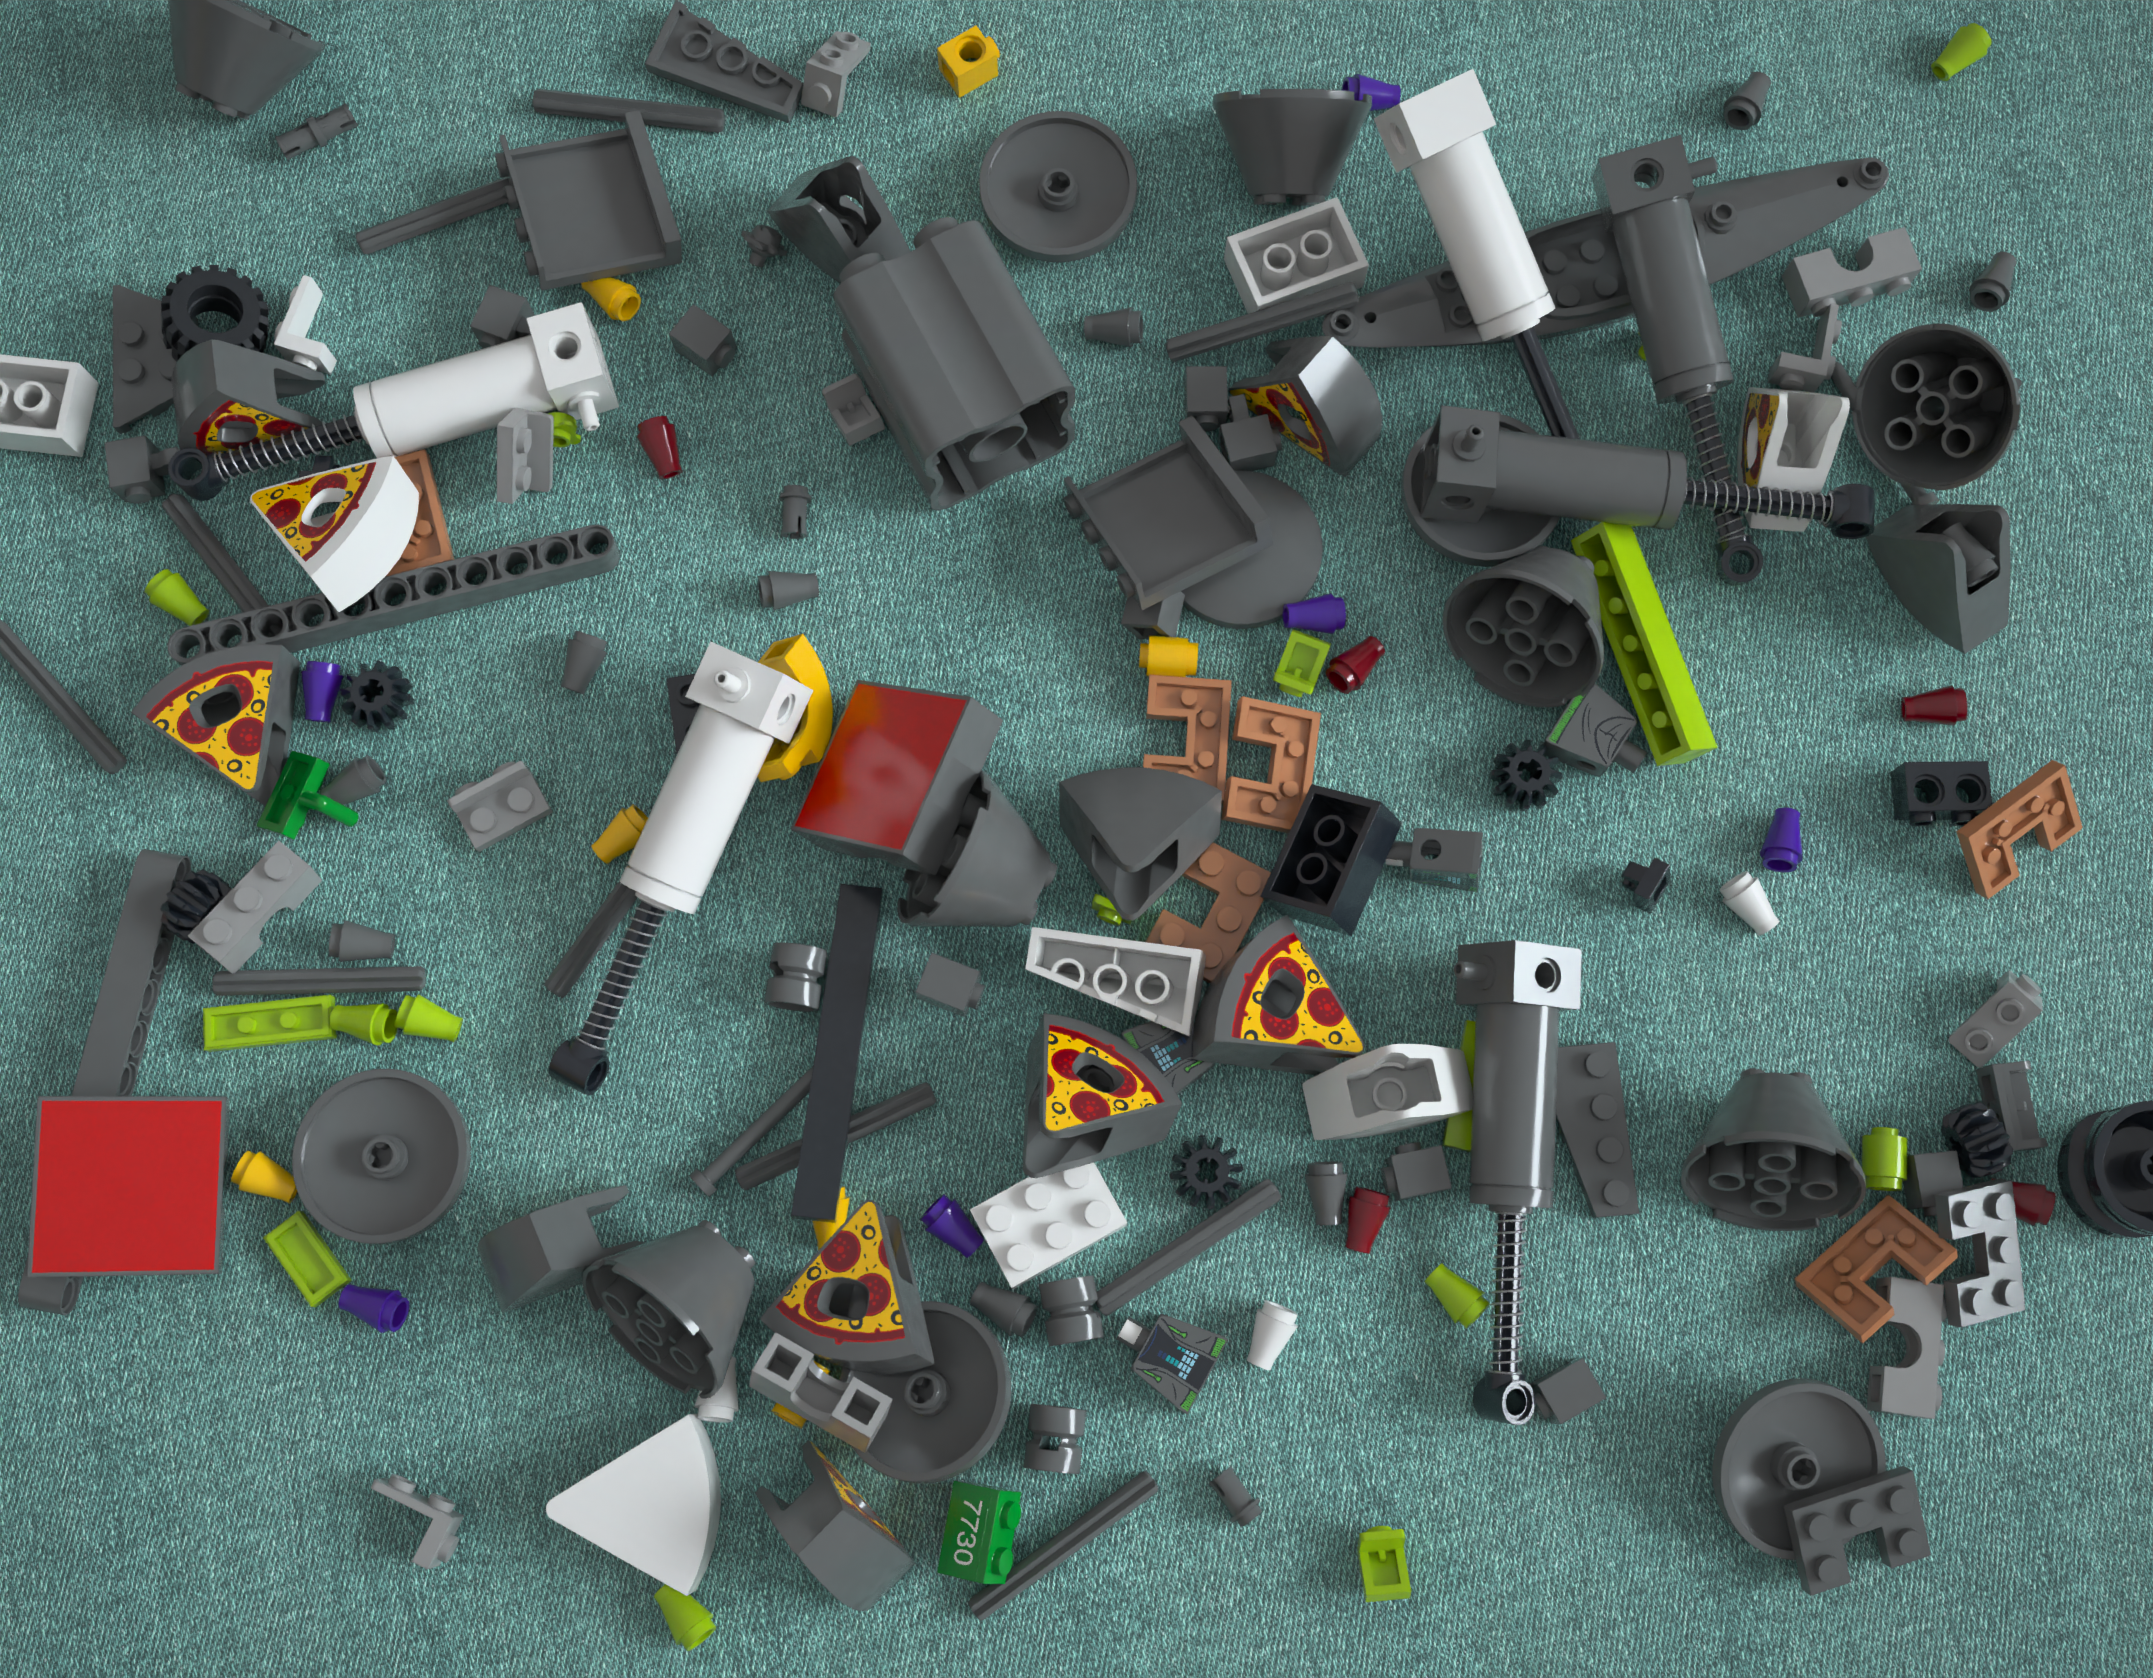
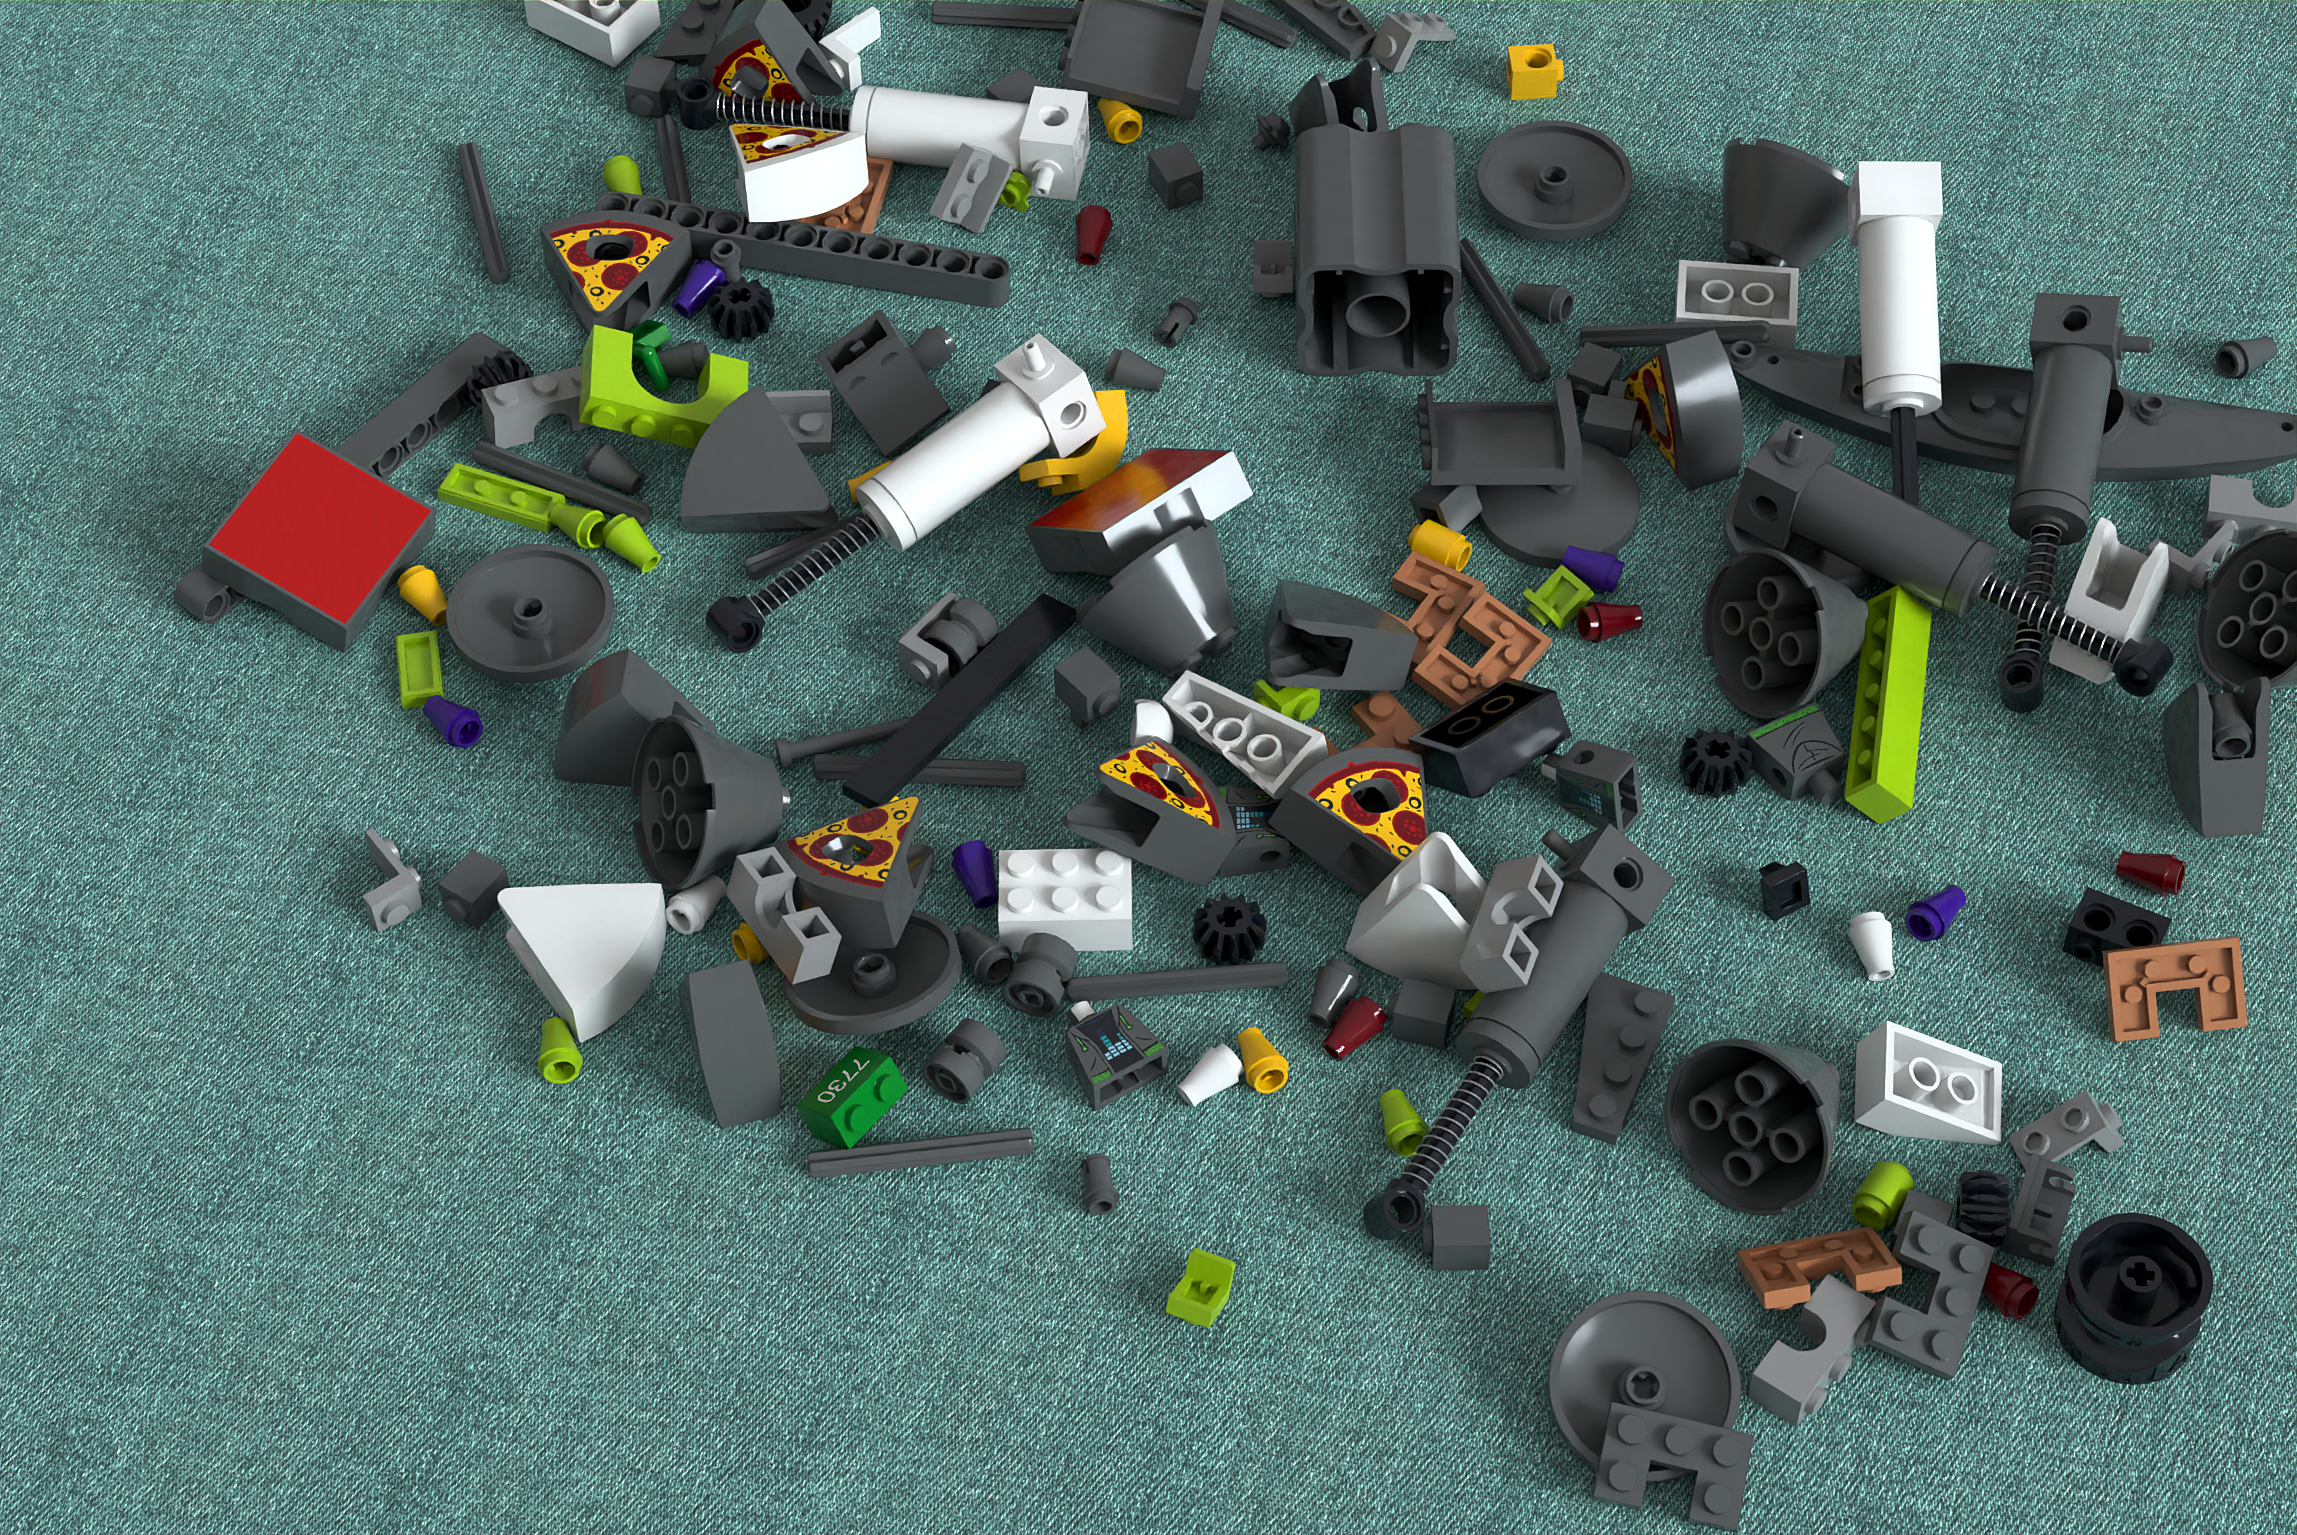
camera: 30 degrees right, 25 degrees down
none -> dark grey brick [438,849,510,929]
none -> lime arch [579,324,749,449]
none -> dark grey piece [680,384,839,534]
none -> dark grey pin [710,239,742,284]
none -> dark grey slope [816,309,952,459]
none -> light grey bracket [898,592,958,691]
none -> white hair [1130,699,1174,747]
none -> yellow cone [1237,1027,1289,1093]
none -> light grey arch [1458,854,1564,994]
none -> dark grey axle [1459,238,1551,382]
none -> white slope [1854,1021,2002,1145]

